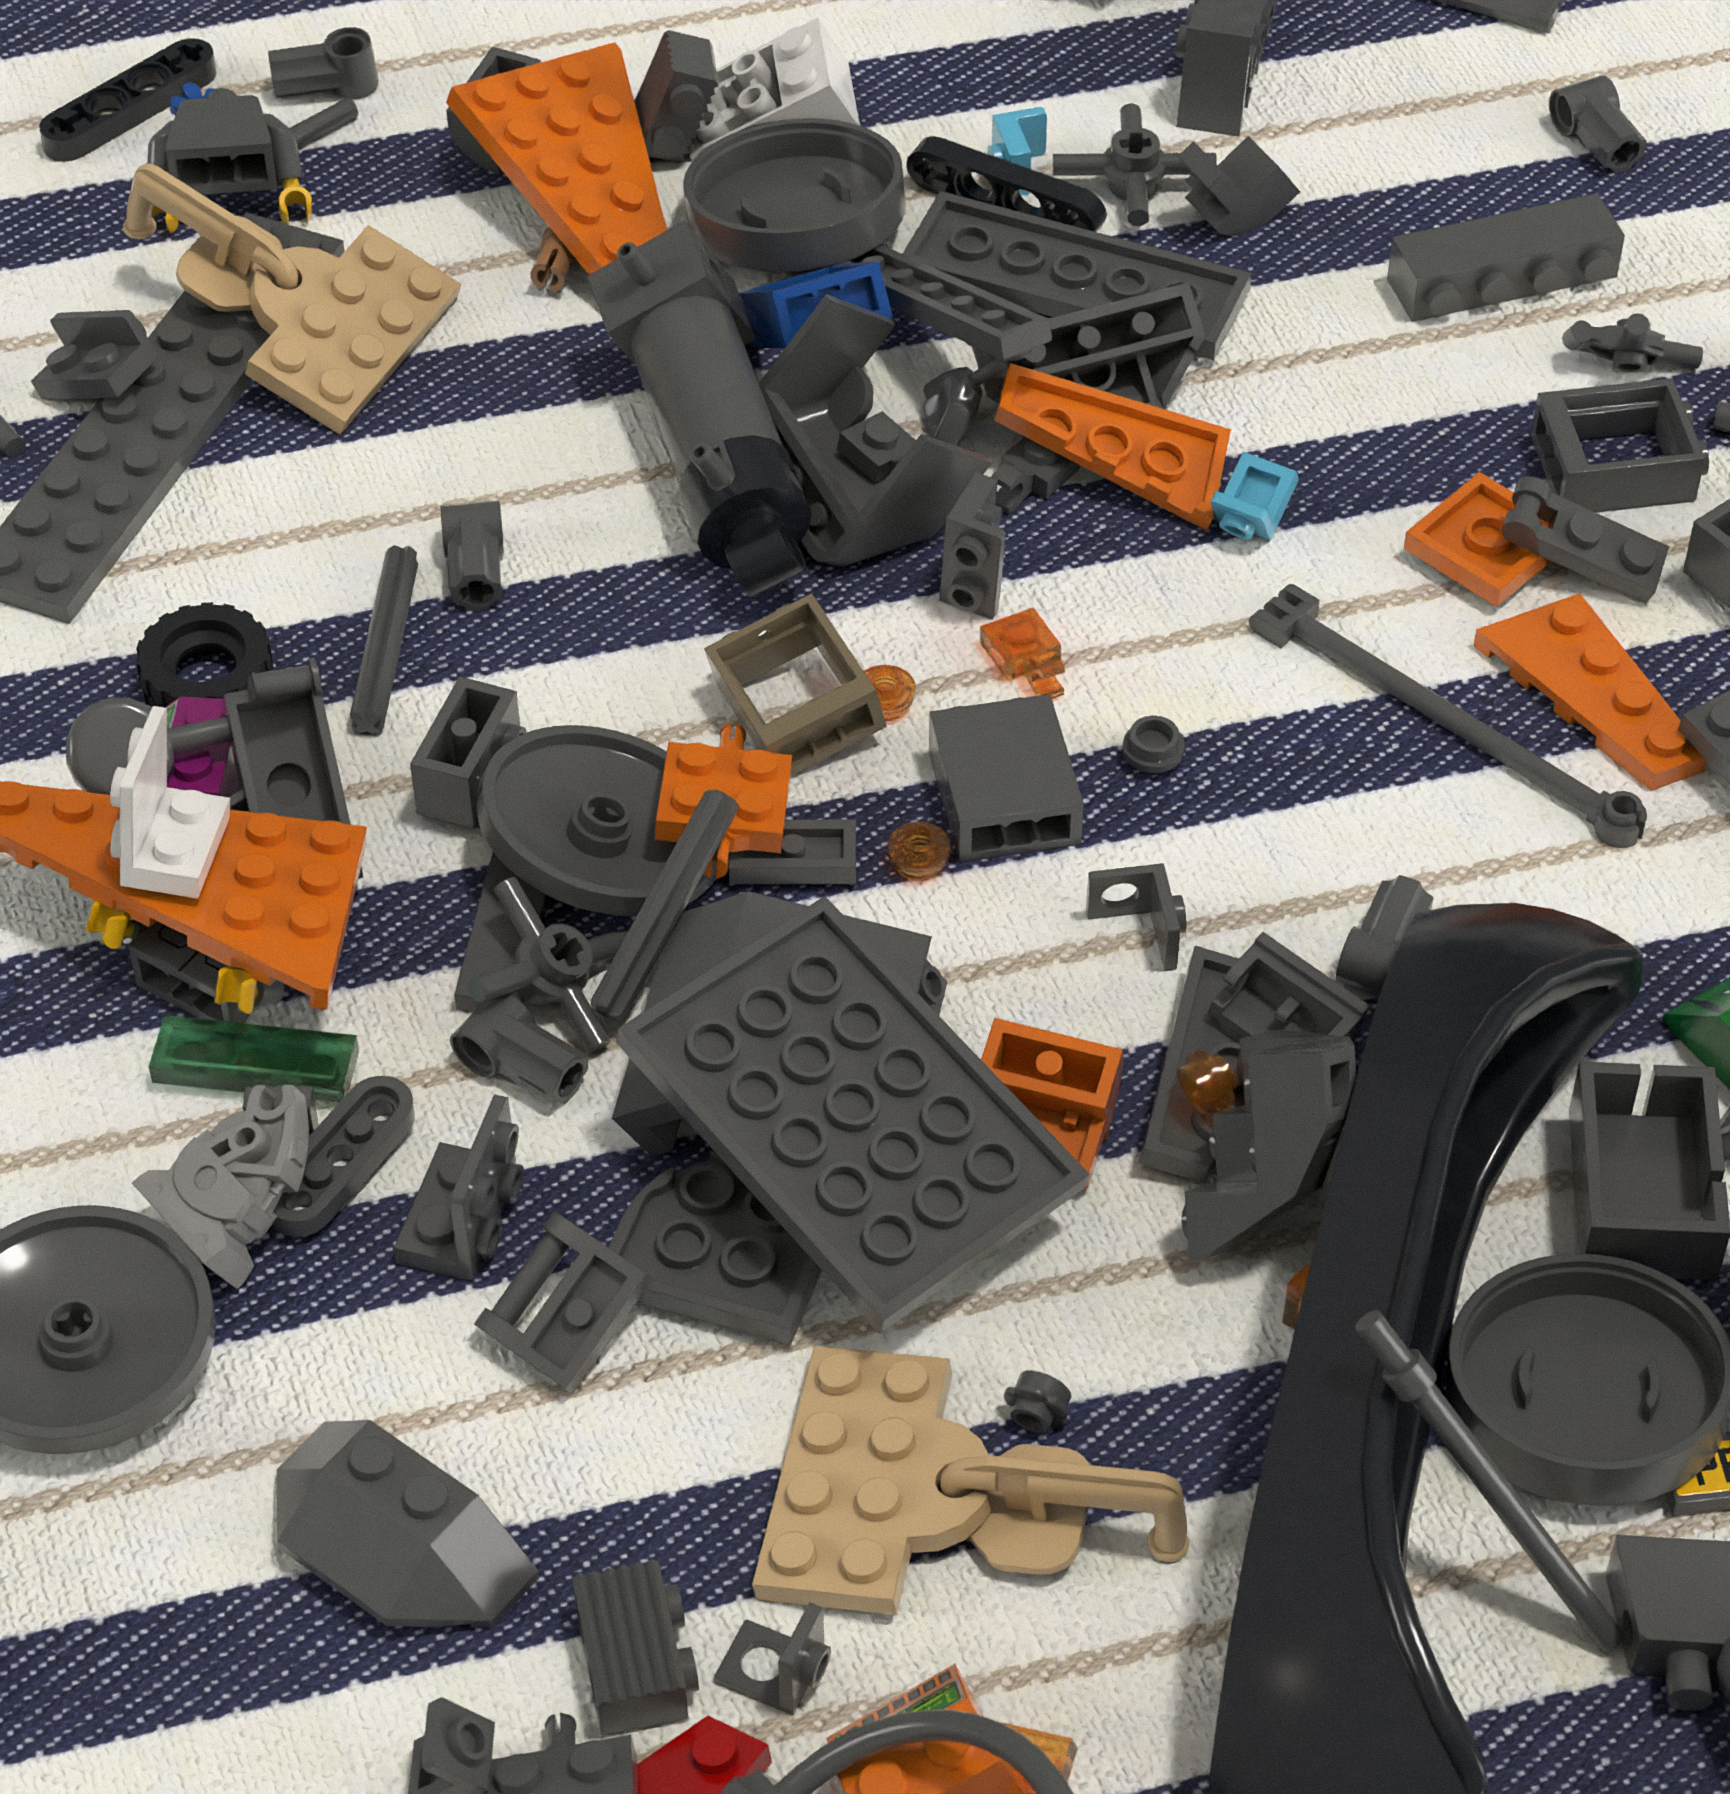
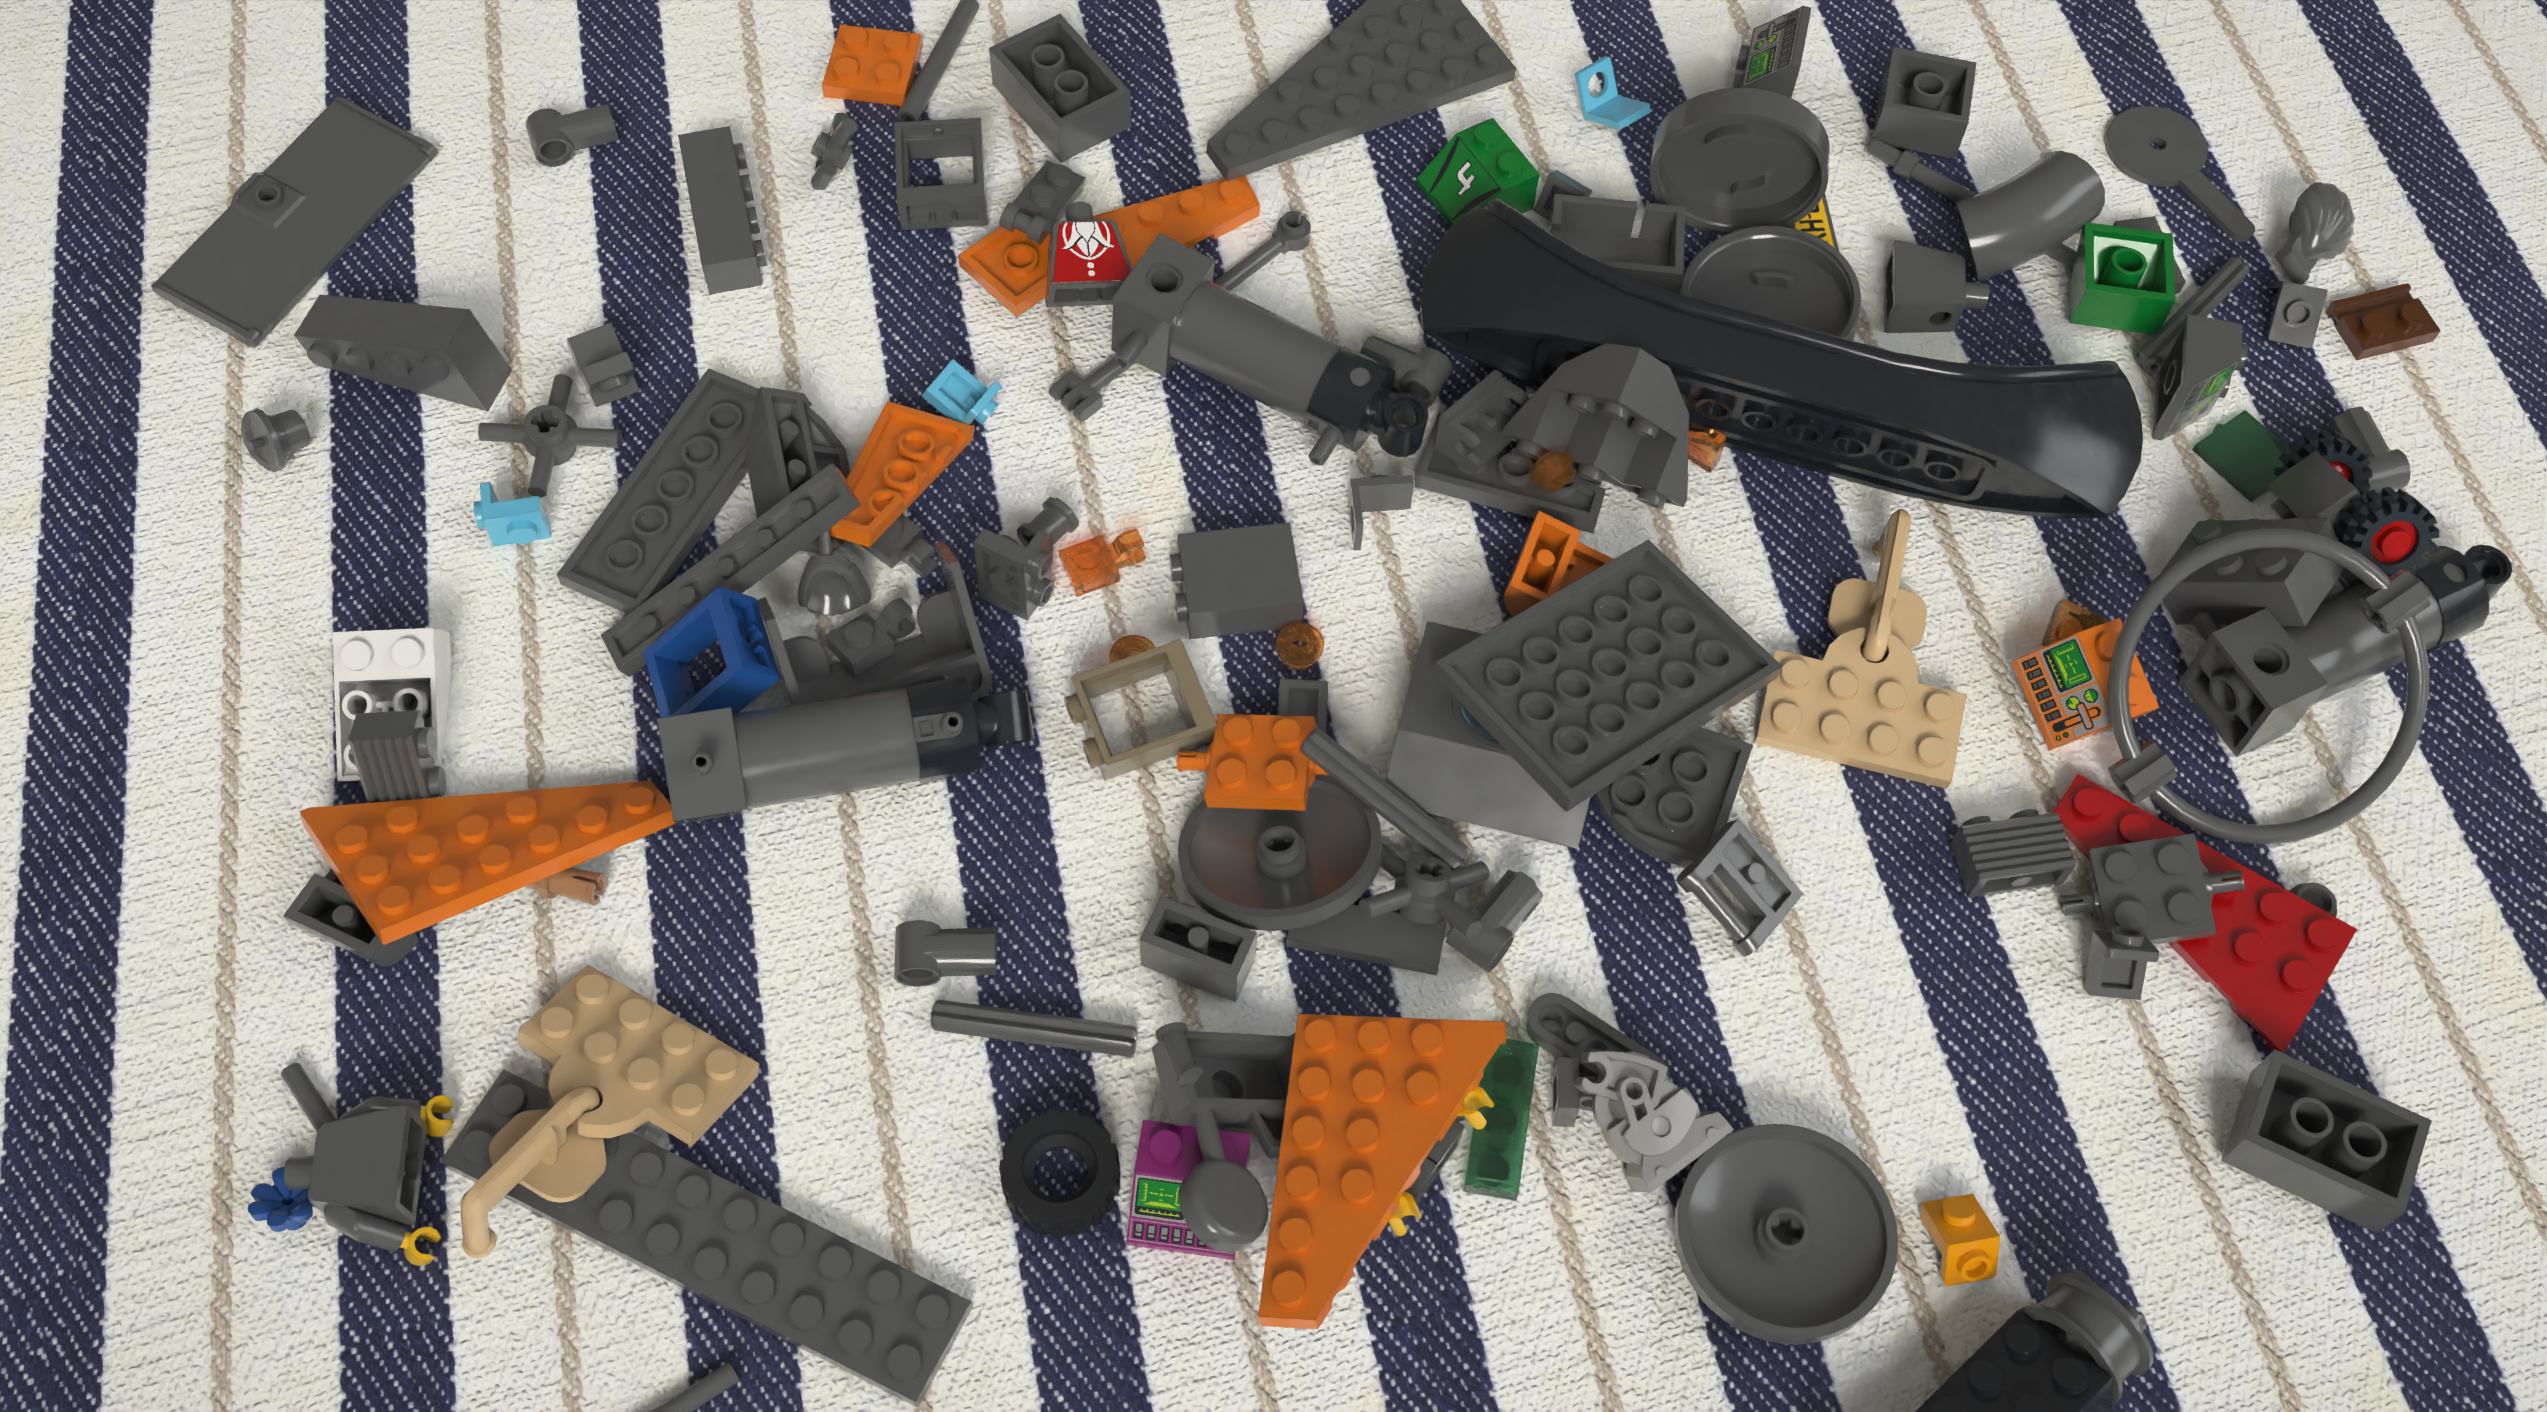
camera: 90 degrees left, 10 degrees up
dark grey bracket [31,310,159,399] -> none
black beam [39,38,217,162] -> none
white bracket [110,706,230,899] -> none
dark grey piece [268,27,379,99] -> none
dark grey wedge [277,1420,539,1629] -> none
dark grey bracket [394,1094,524,1281] -> none
dark grey piece [683,119,906,272] -> none
dark grey bracket [715,1602,831,1715] -> none
black beam [906,136,1107,232] -> none
dark grey plate [1004,1370,1072,1433] -> none
dark grey plate [1123,715,1185,773] -> none
dark grey bar [1355,1310,1624,1652] -> none
none -> dark grey bush [1017,497,1079,553]
none -> torso [1045,202,1132,307]
none -> dark grey piece [1111,233,1429,466]
none -> light orange bracket [1920,1193,2000,1286]

